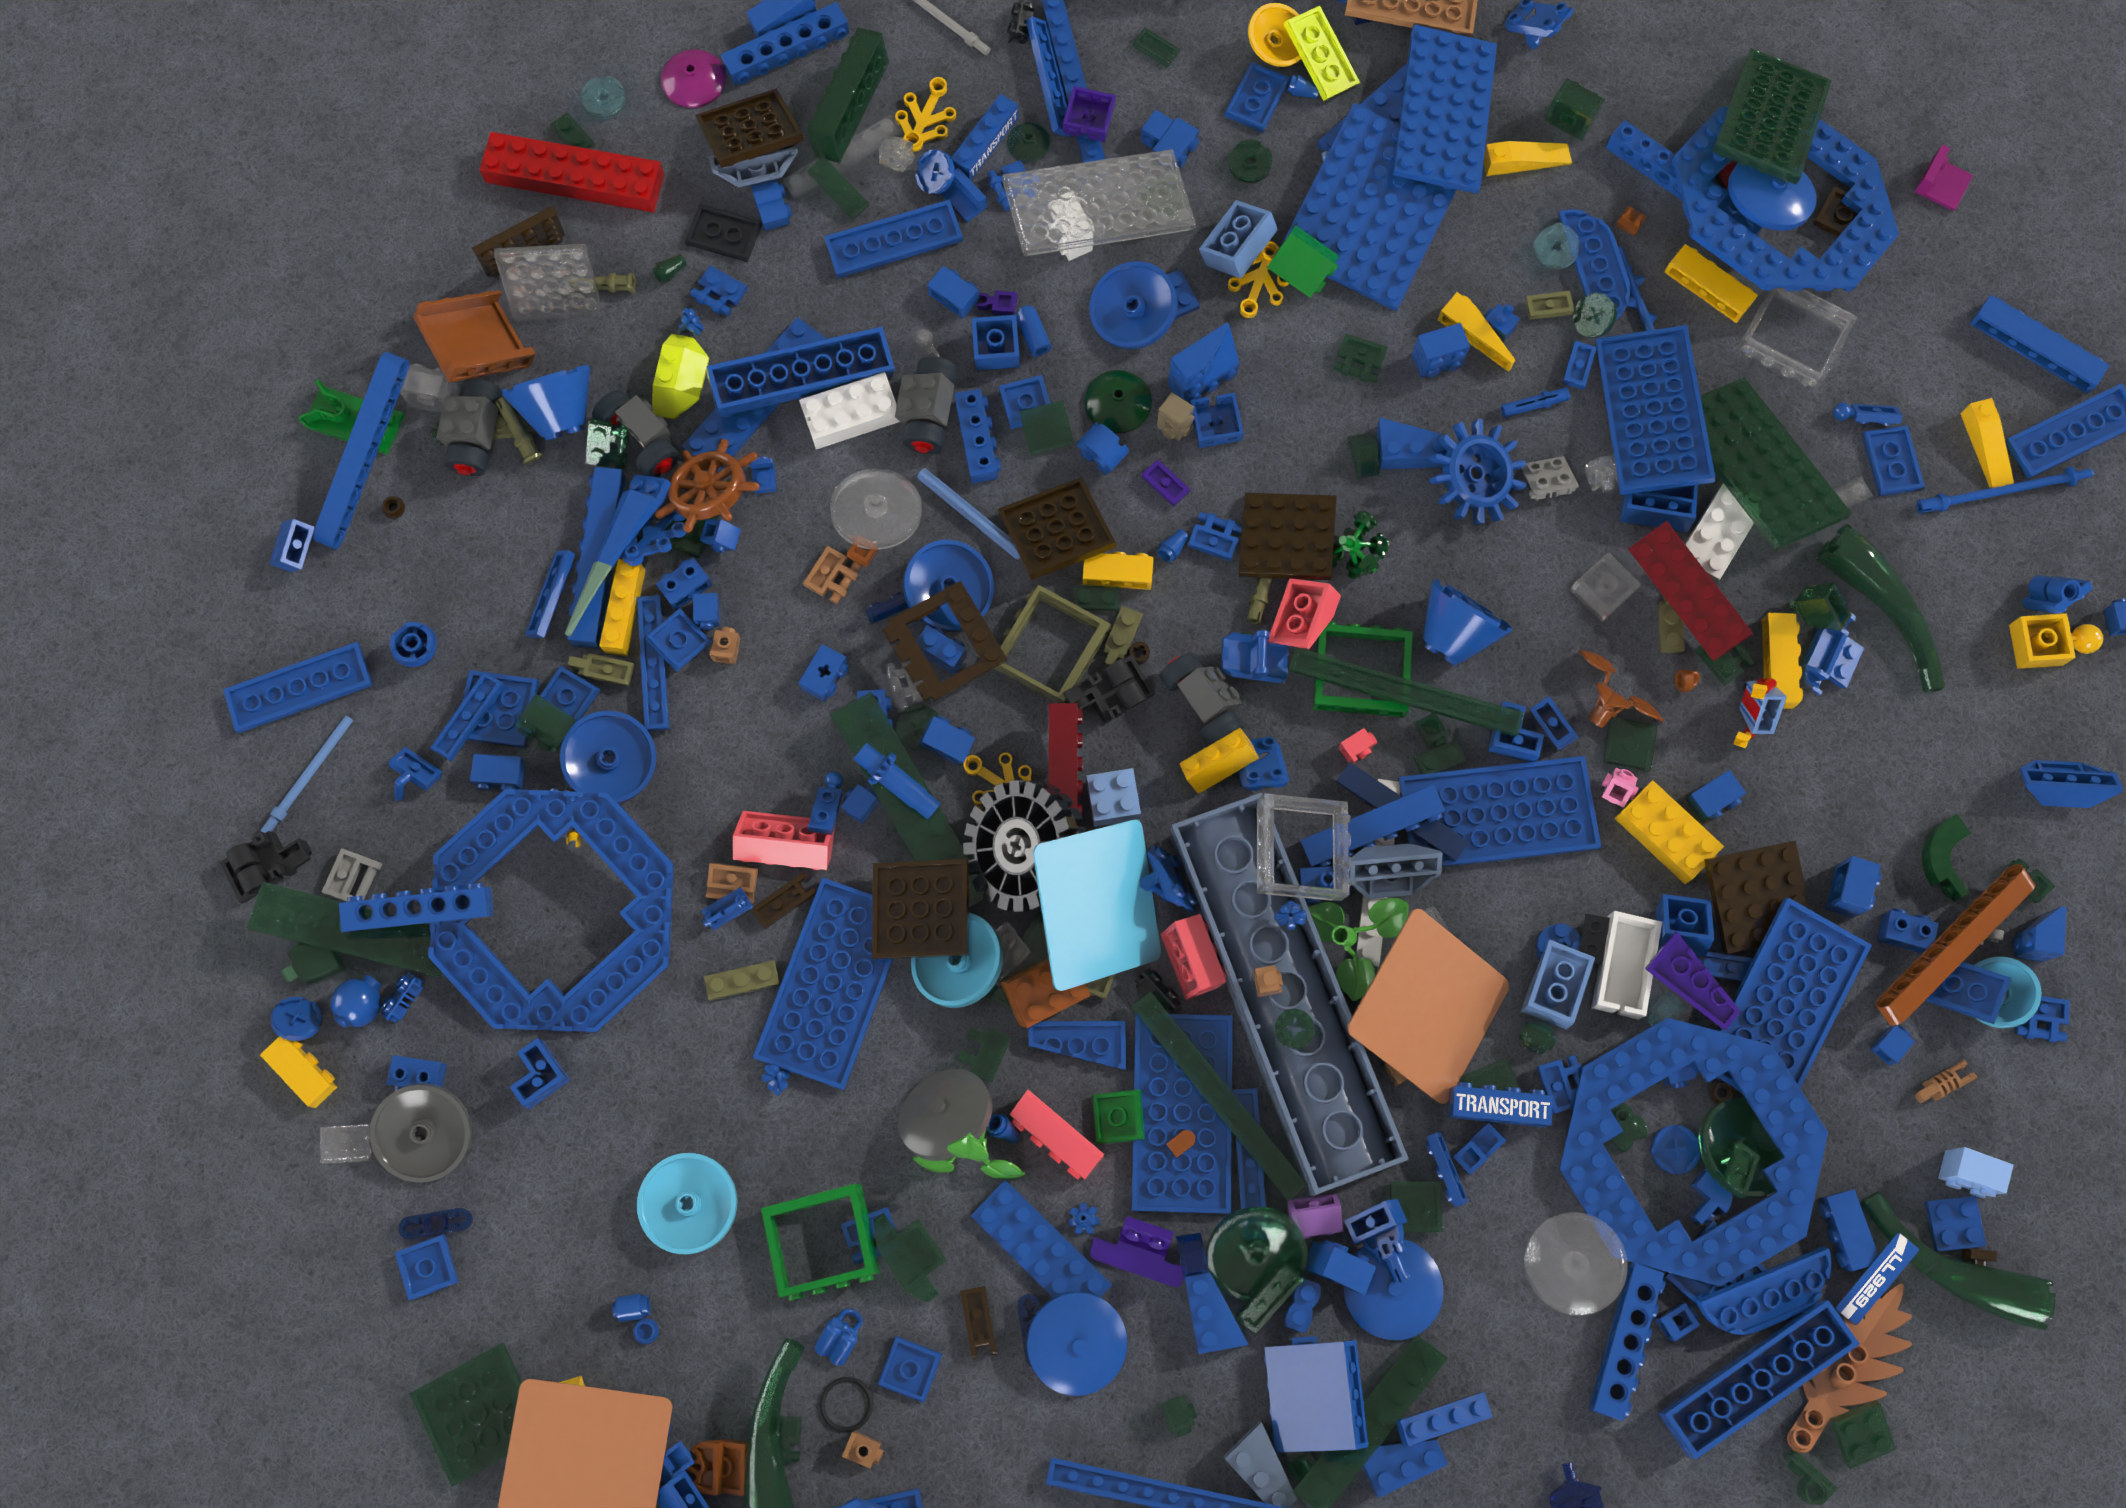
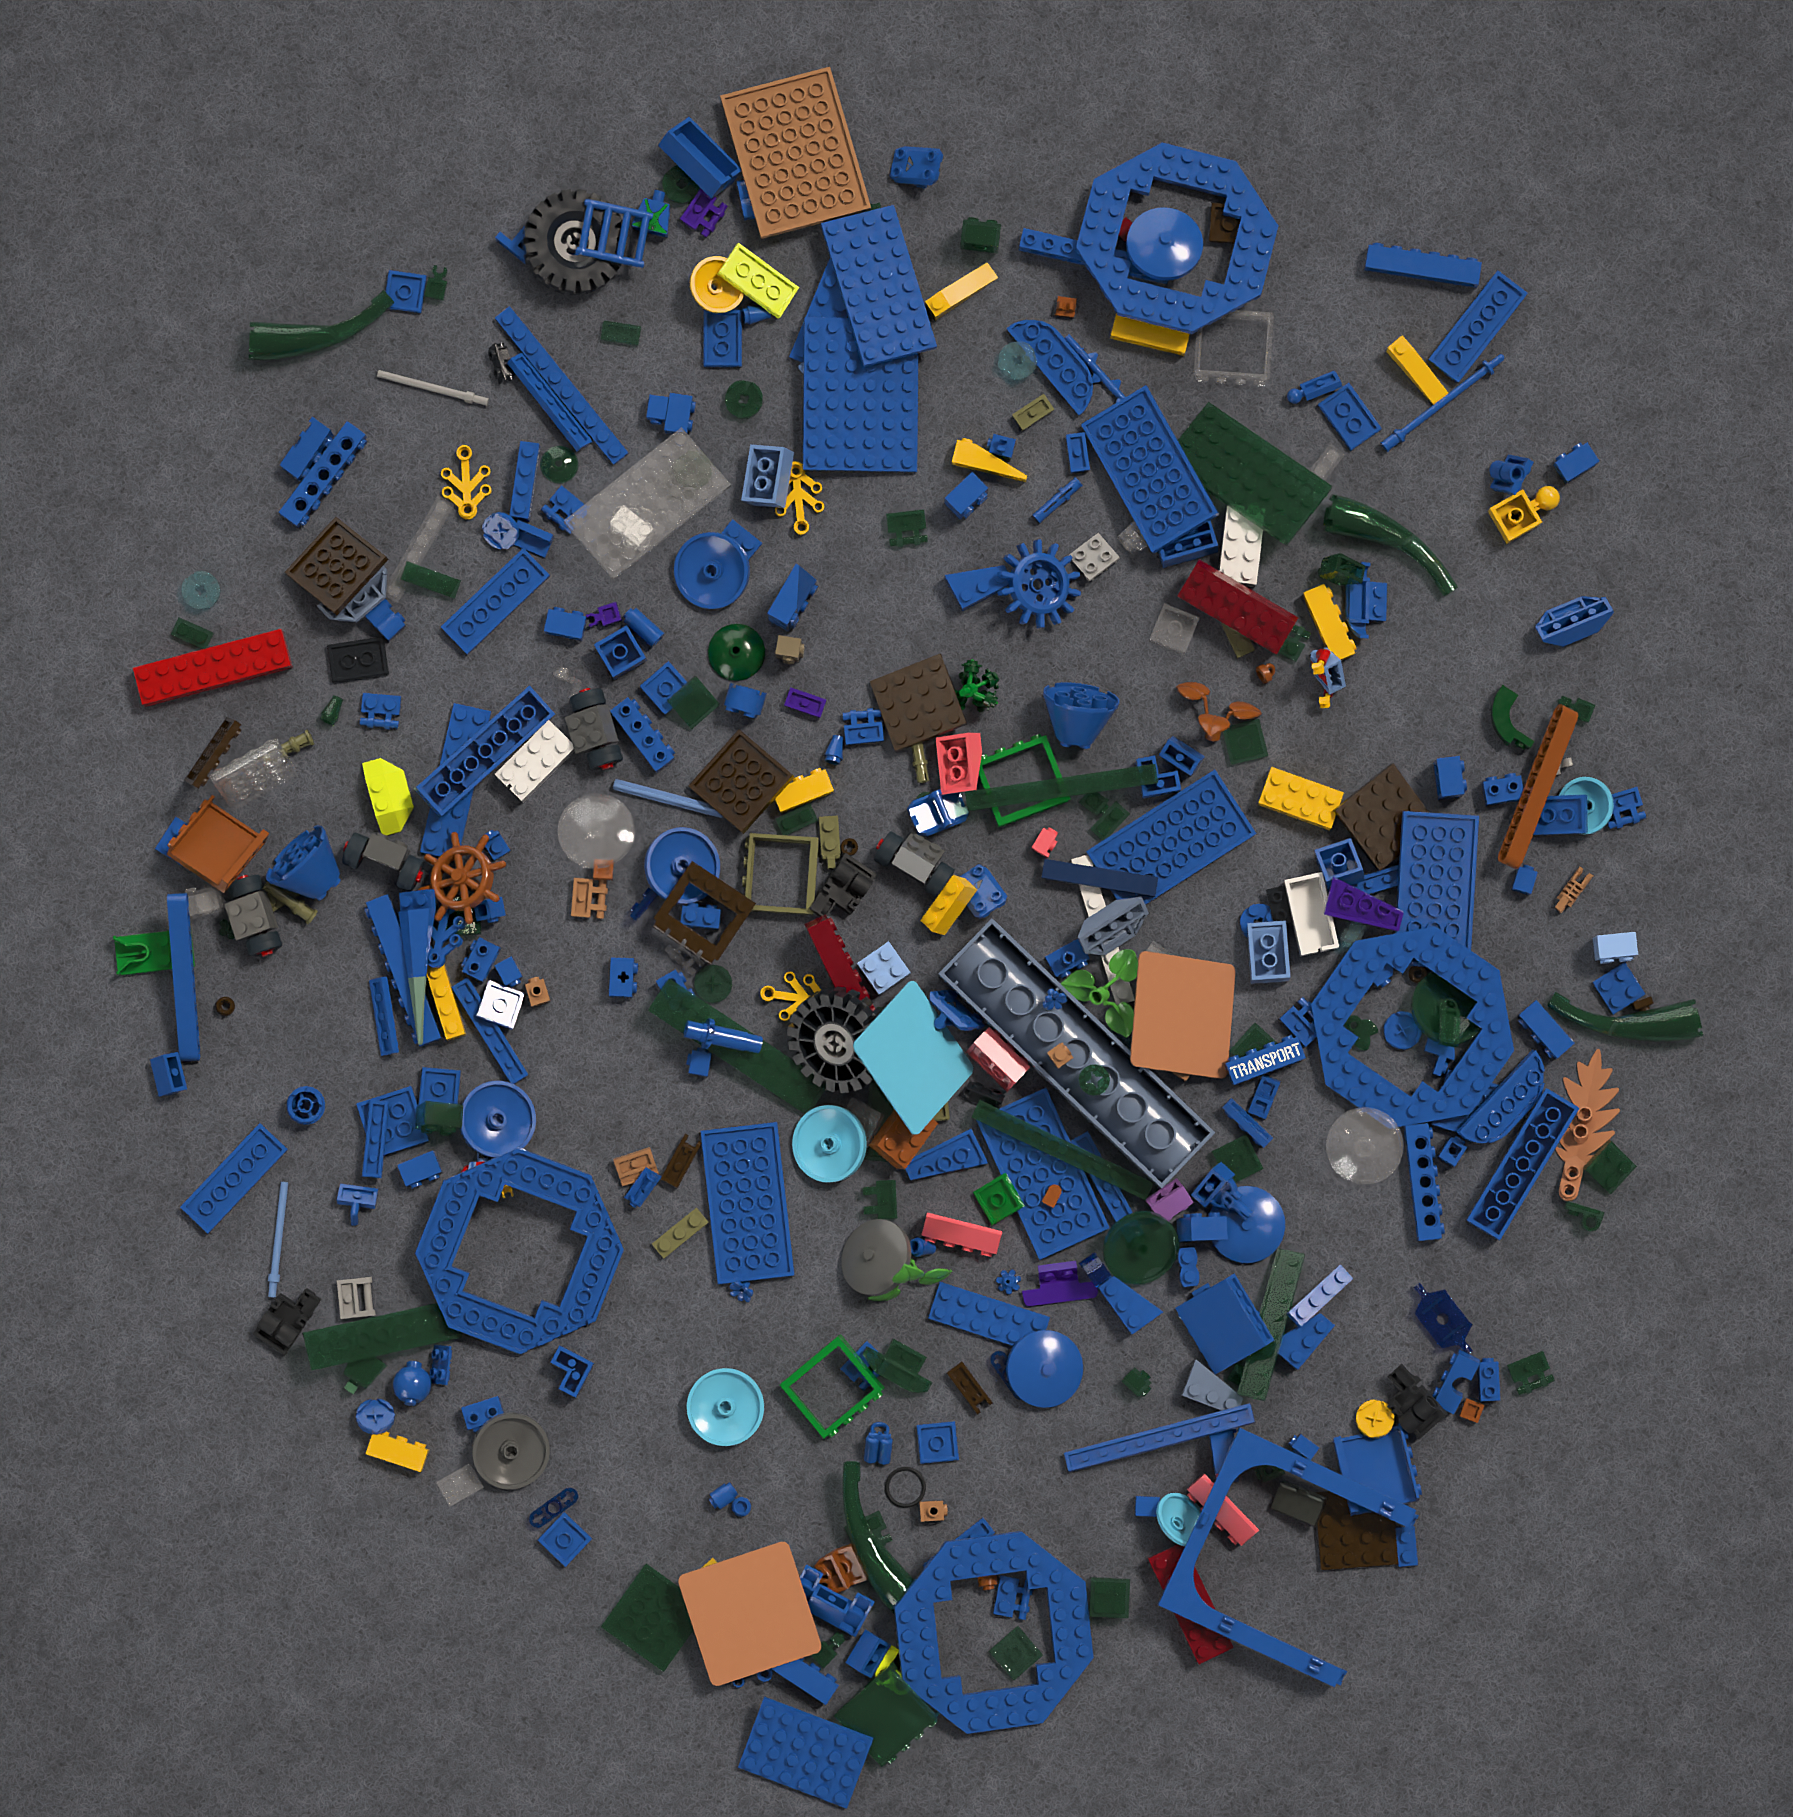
camera: 25 degrees left, 10 degrees up
blue brick [339,883,494,932] -> none
olive hinge [567,653,635,687] -> none
clear green plate [586,419,629,470] -> none
magenta dish [661,49,726,108] -> none
blue plant [678,308,704,336] -> none
coral slope [733,811,836,870] -> none
clear green brick [807,27,889,163] -> none
blue plate [808,771,843,835] -> none
dark brown plate [872,859,969,960] -> none
clear brick [879,136,915,172] -> none
blue brick [917,716,975,765] -> none
dark purple piece [1063,86,1116,142] -> none
blue piece [1190,392,1244,448] -> none
clear green plate [1236,1261,1304,1333] -> none
clear window [1257,793,1352,901] -> none
green brick [1267,225,1339,298] -> none
blue brick [1300,785,1445,867] -> none
clear green slope [1347,433,1380,479] -> none
clear green head [1519,1019,1557,1055] -> none
clear green tile [1572,293,1617,338] -> none
bright pink brick [1602,768,1639,808] -> none
blue brick [1685,770,1746,822] -> none
clear green plate [1712,48,1832,185] -> none
blue sticker [1836,1233,1919,1325] -> none
magenta bracket [1914,144,1973,211] -> none
blue slope [2012,906,2067,962] -> none

